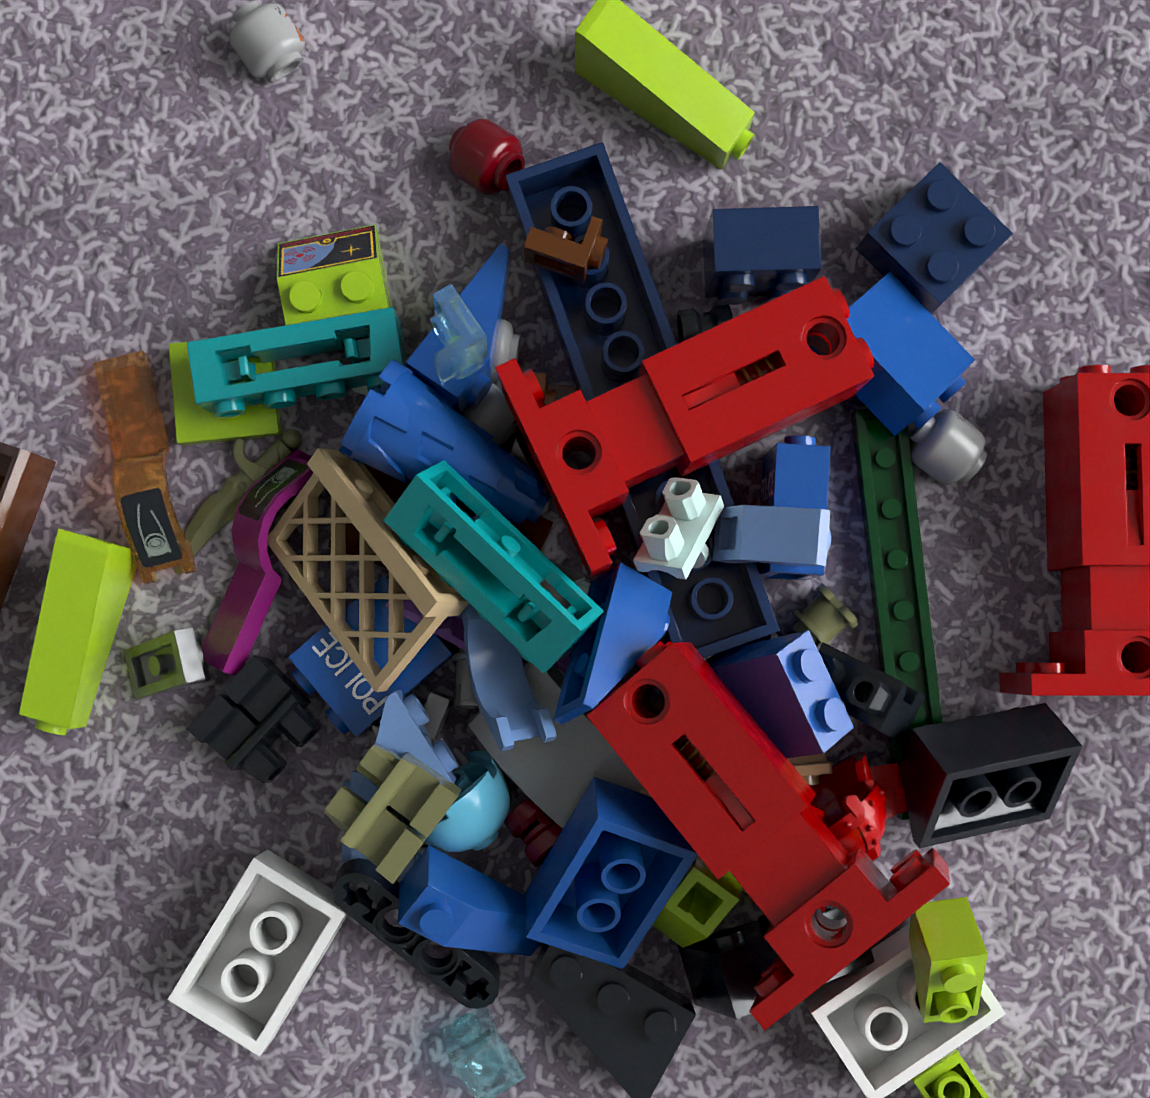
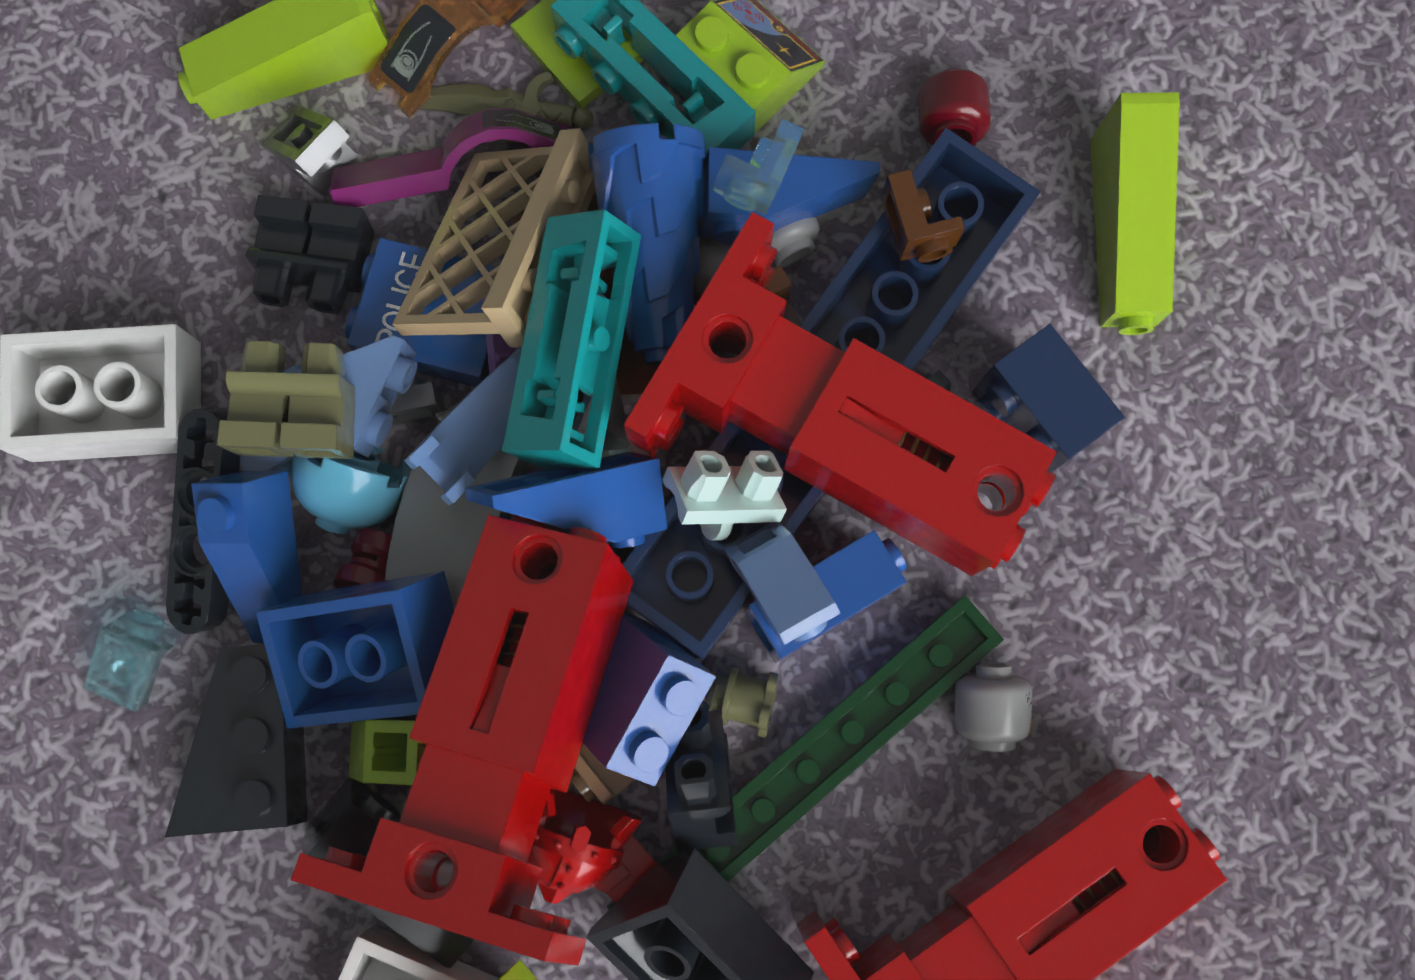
camera: 60 degrees right, 5 degrees down
blue brick [809,272,975,436] -> none
dark blue brick [856,162,1013,314] -> none

